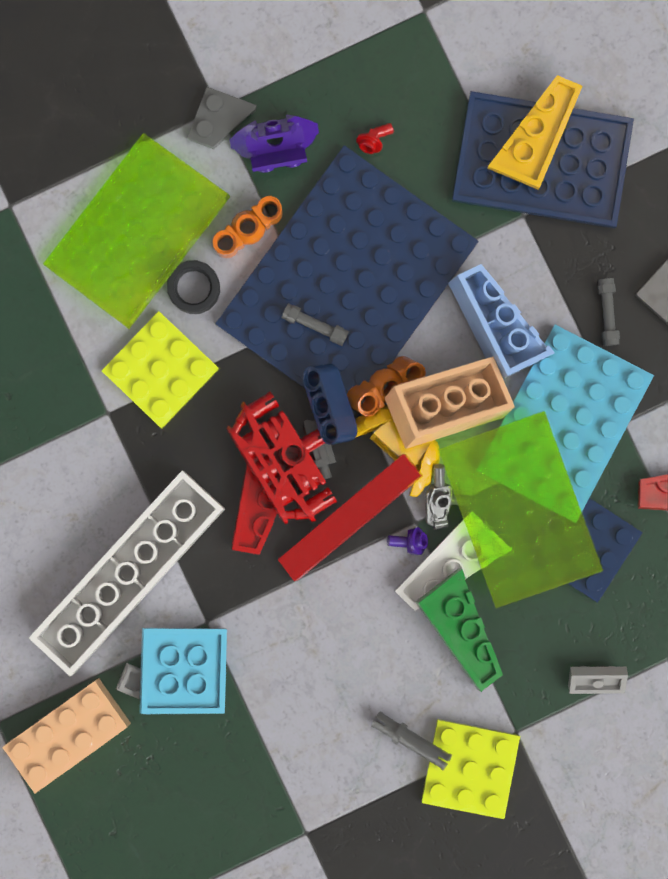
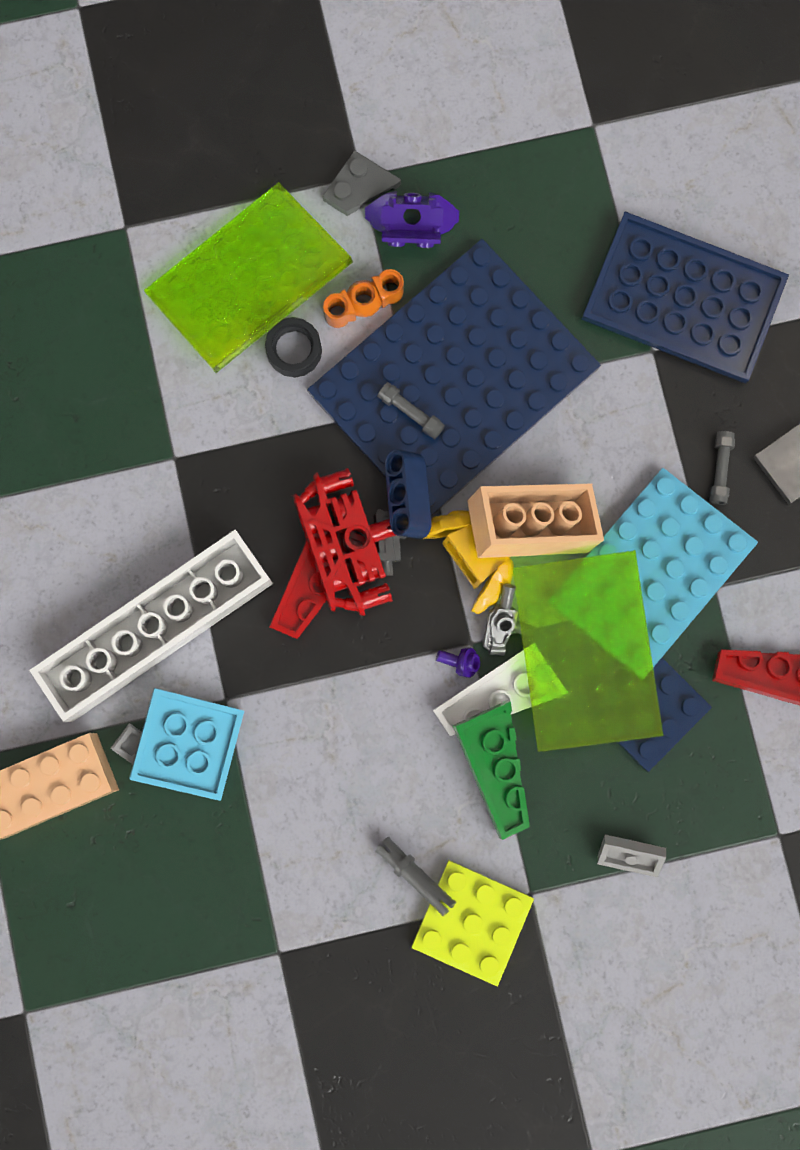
camera: 15 degrees right, 5 degrees down
neon yellow plate [102,311,219,429] -> none
red tile [278,454,423,582] -> none
orange piece [347,356,426,416] -> none
red plate [356,123,394,154] -> none
light blue wedge [448,264,555,379] -> none
yellow wing [487,75,583,190] -> none

